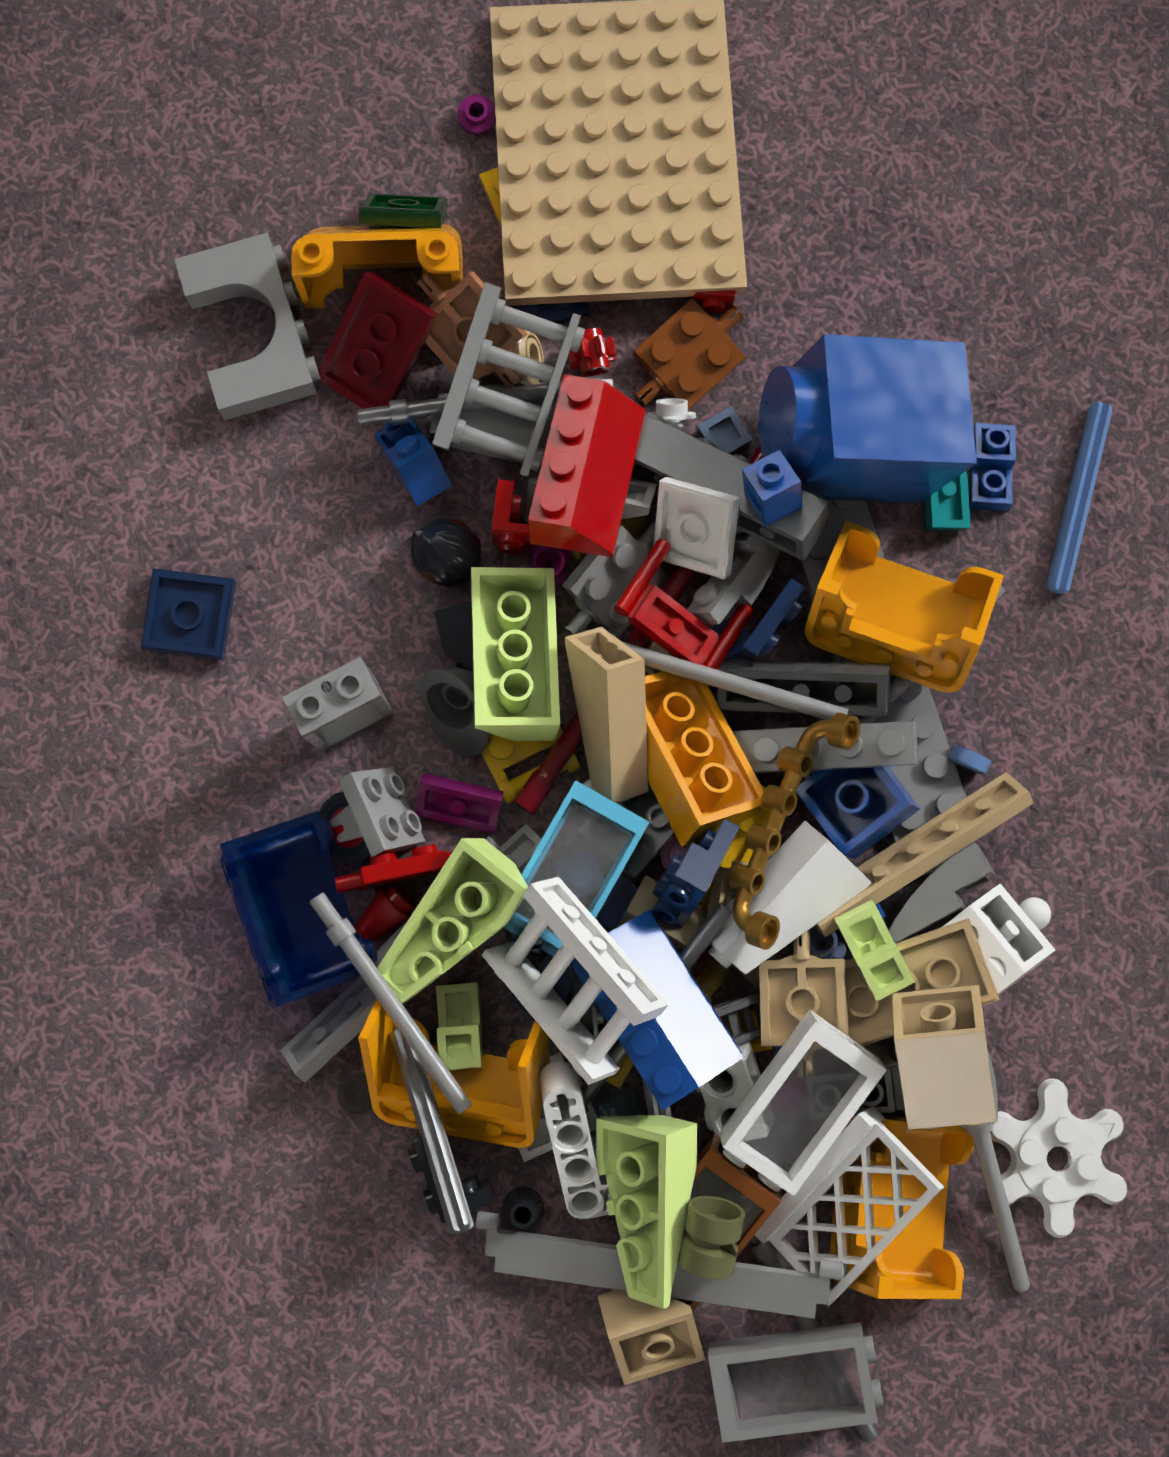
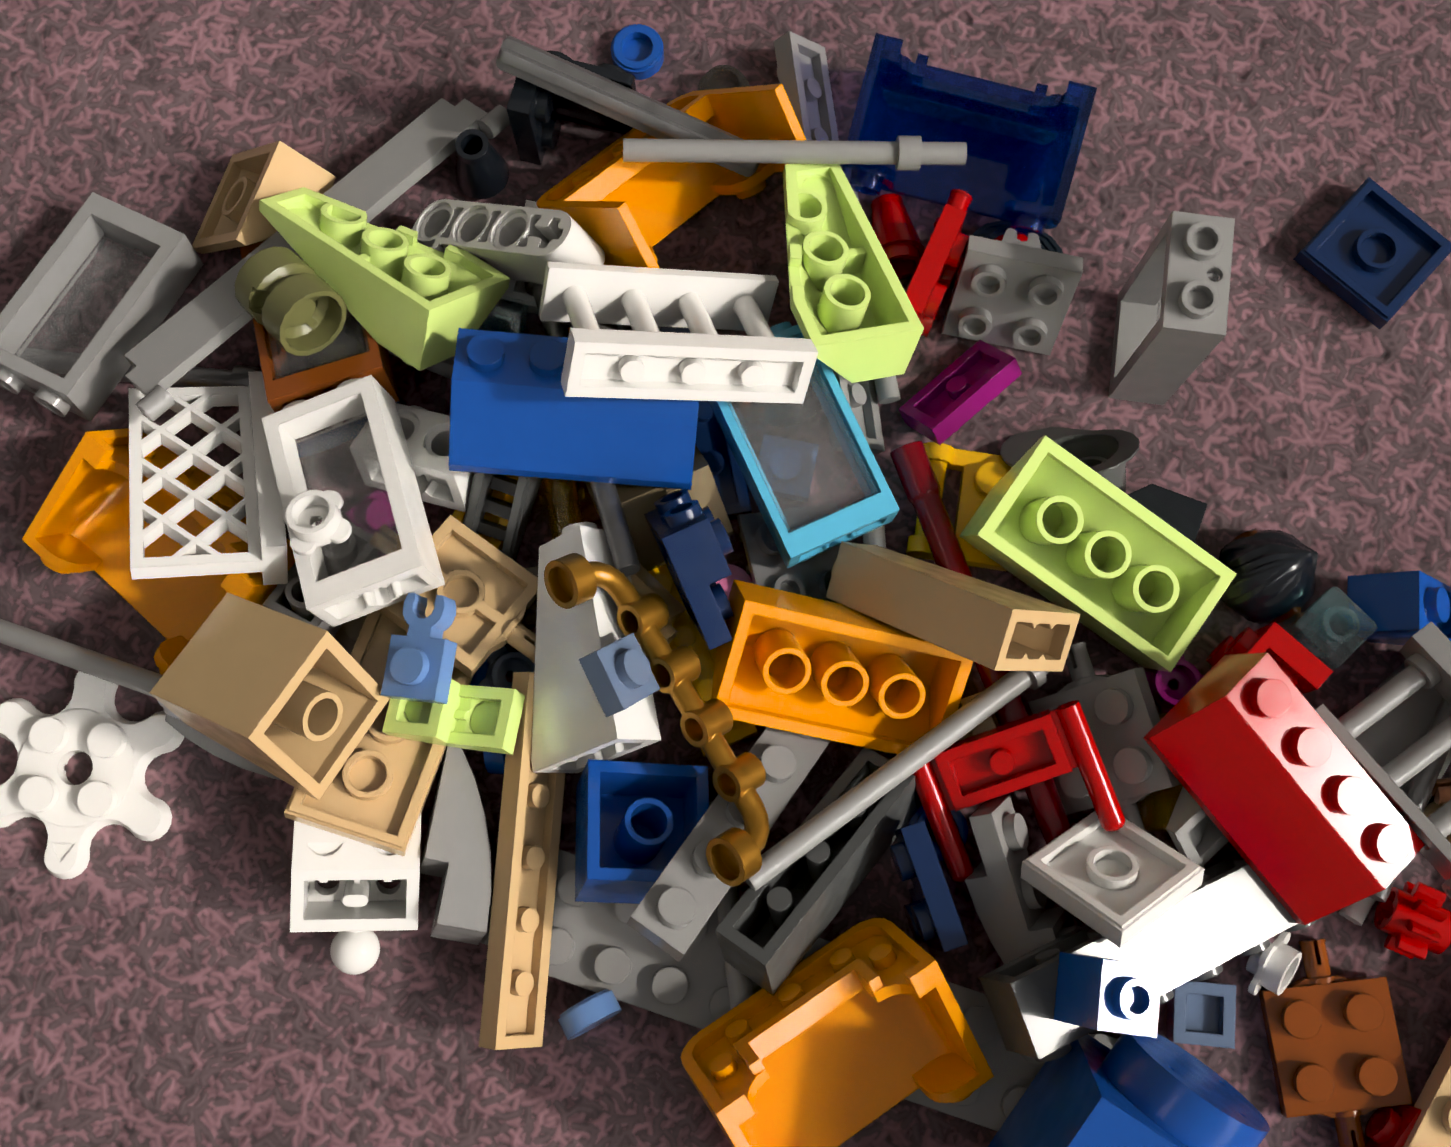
camera: 135 degrees right, 5 degrees down
yellowish green slope [436,982,483,1070] -> none
none -> white plate [282,490,352,556]
none -> medium blue plate [380,593,457,704]
none -> sand blue plate [578,633,660,717]
none -> blue tile [611,24,664,80]
none -> clear light blue bracket [1281,587,1377,670]

